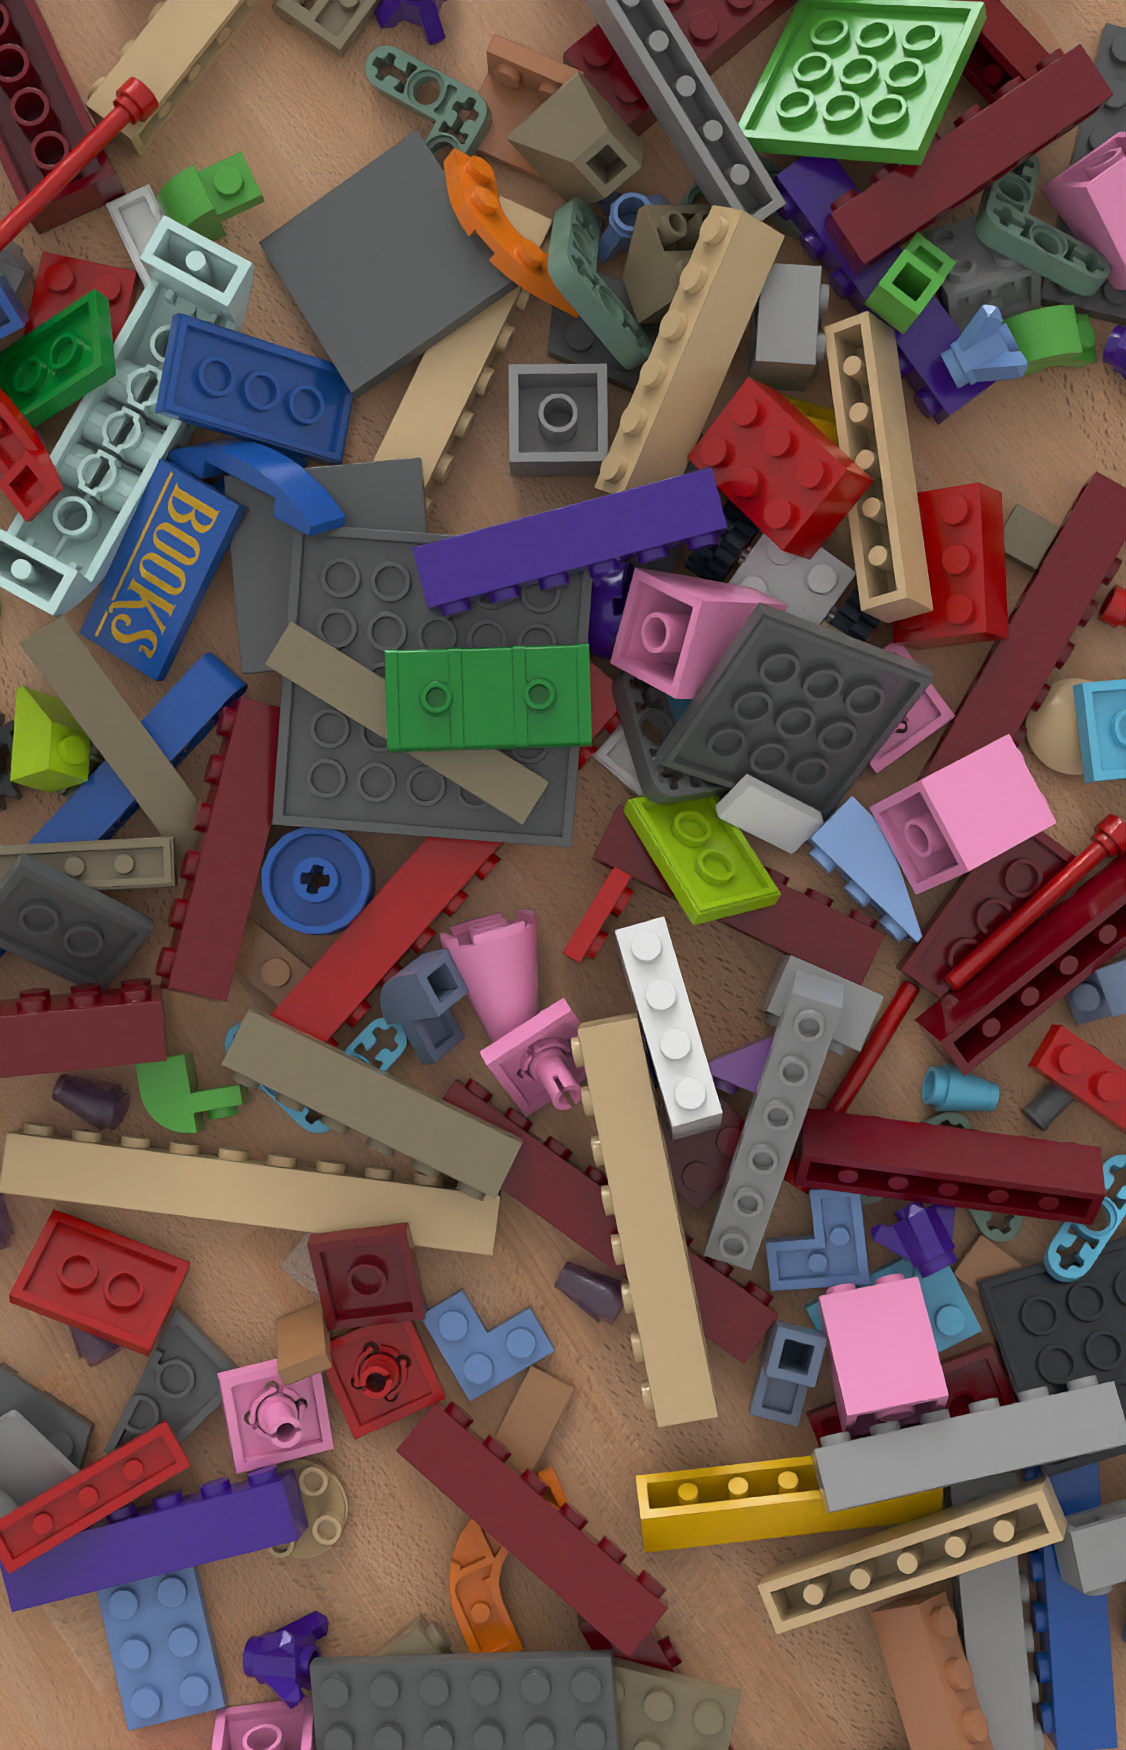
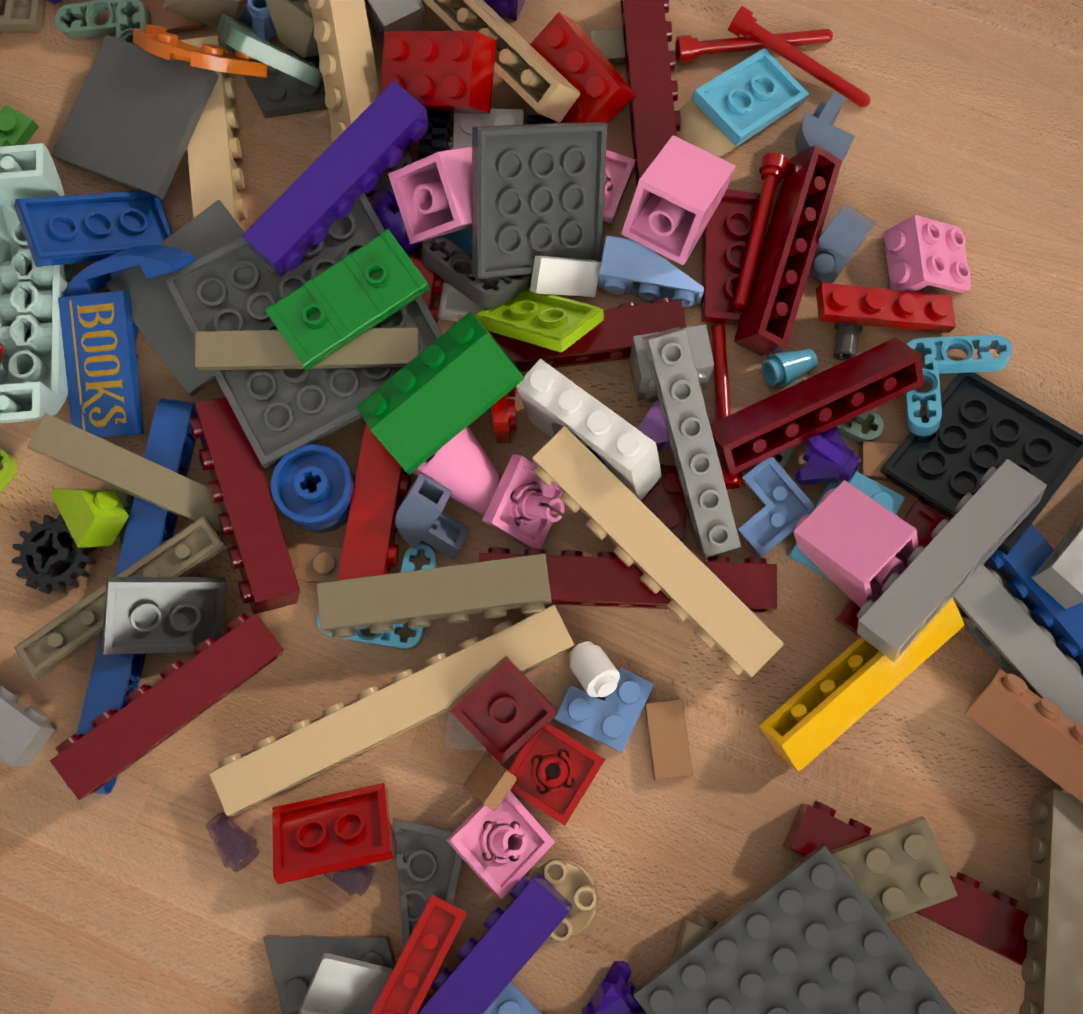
camera: 30 degrees left, 10 degrees down
cone [52,1073,130,1130] -> none
bright green brick [135,1052,250,1133] -> none
dark red brick [396,1401,668,1658] -> none
orange plate [449,1466,570,1653] -> none
light grey brick [508,363,608,476] -> none
cone [554,1261,624,1326] -> none
sand blue brick [748,1320,827,1427] -> none
tan brick [757,1475,1068,1635] -> none
none -> green slope [356,311,525,474]
none -> white brick [569,641,620,697]

